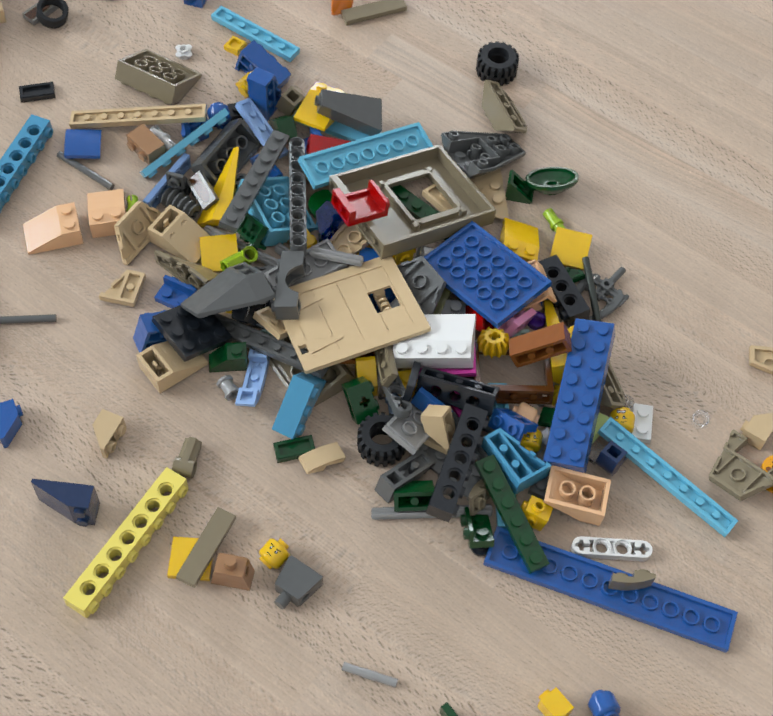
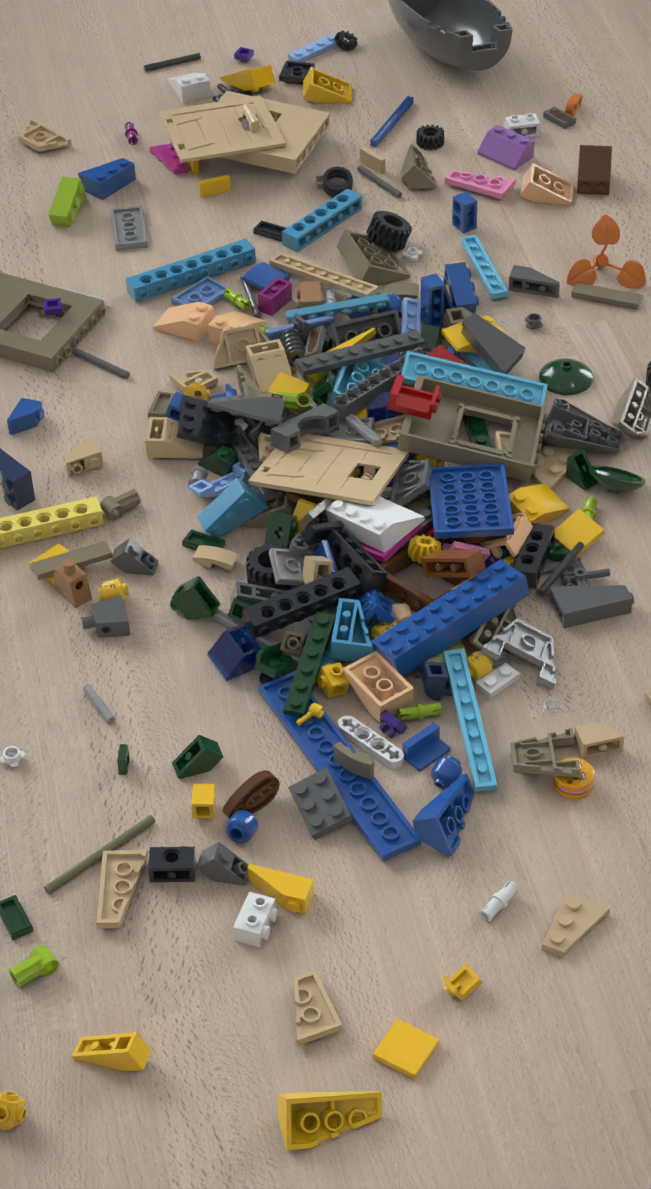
camera: 45 degrees right, 15 degrees down
none -> dark grey slope [110,538,159,576]
none -> dark tan tile [148,391,175,418]
none -> dark green torso [170,576,221,619]
none -> medium blue tile [171,276,229,306]
none -> dark green slope [172,735,223,779]
none -> yellow brick [183,382,211,401]
none -> clear blue slope [207,624,261,681]
none -> reddish brown piece [222,770,280,819]
none -> lime pin [223,288,252,311]
none -> magenta panel [258,277,292,316]
none -> dark azure brick [282,189,362,252]
none -> dark grey plate [288,767,353,840]
none -> yellow hand [296,703,324,726]
none -> black tyre [366,211,412,251]
none -> dark purple tile [379,710,408,738]
none -> dark tan slope [382,283,419,301]
none -> lime pin [397,702,442,721]
none -> blue panel [402,723,450,772]
none -> blue wedge [413,774,475,857]
none -> blue head [431,755,463,789]
none -> light grey wing [480,618,556,689]
none -> dark grey slope [509,265,560,298]
none -> dark grey plate [525,313,543,329]
none -> dark green dish [539,358,593,395]
none -> dark grey slope [549,585,634,628]

